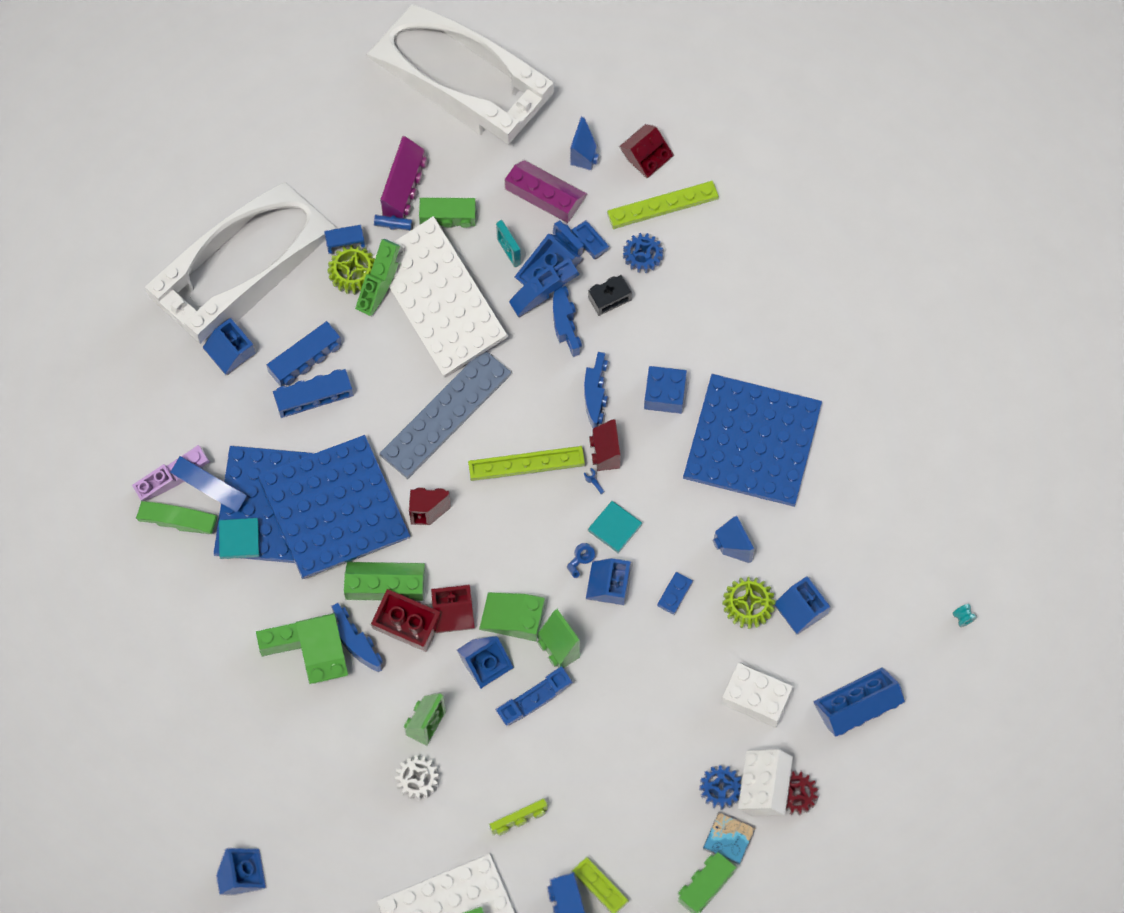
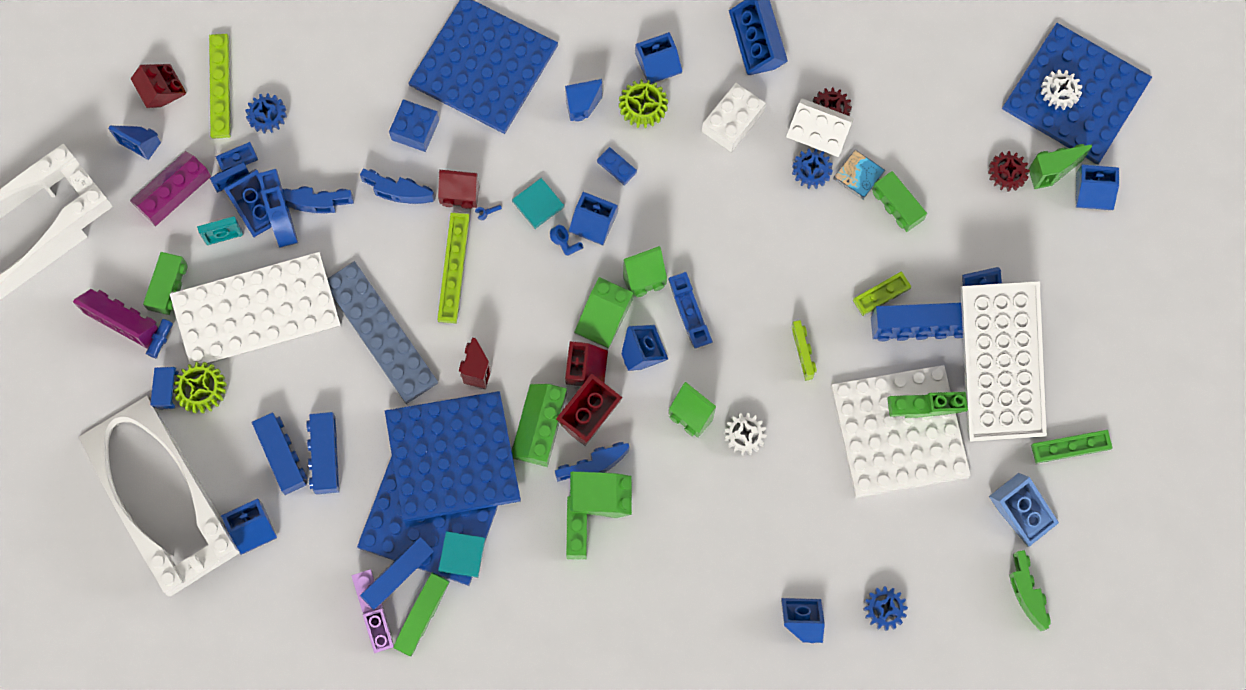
camera: 80 degrees left, 5 degrees up
bright green slope [355,239,400,316] -> none
black brick [588,275,632,316] -> none

